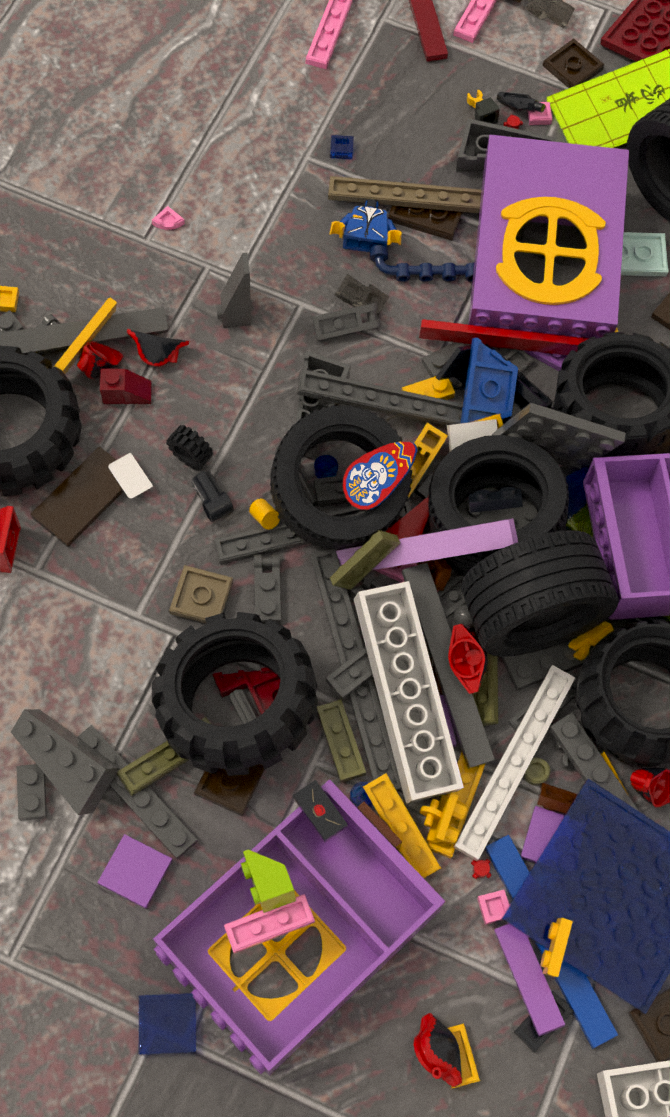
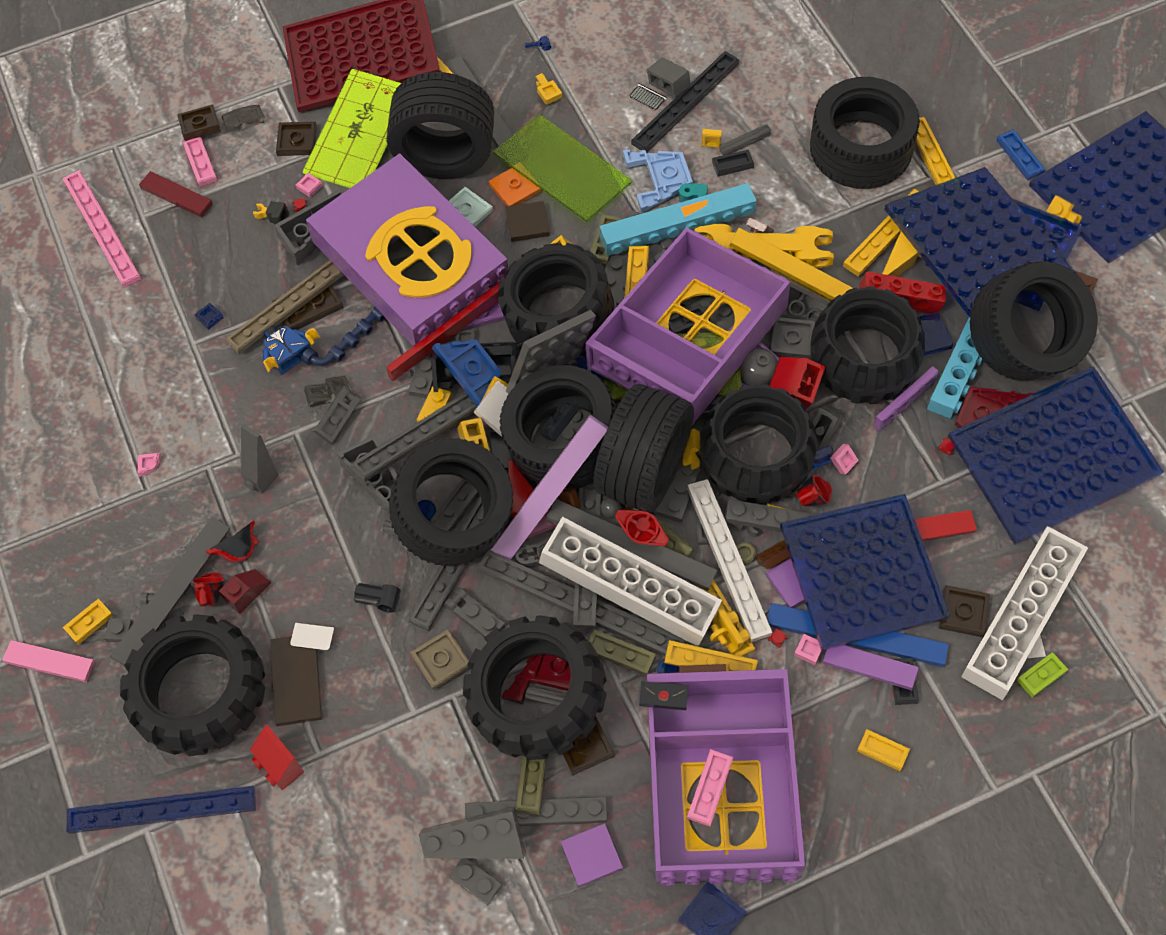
camera: 40 degrees left, 5 degrees down
yellow tile [55,297,117,374] -> none
black tyre [166,425,213,470] -> none
lime slope [241,850,296,913] -> none
yellow piece [249,499,280,530] -> none
olive plate [330,530,400,590] -> none
shield [343,442,417,510] -> none
hat [414,1013,462,1087] -> none
black piece [497,92,545,113] -> none
yellow plate [540,918,573,977] -> none

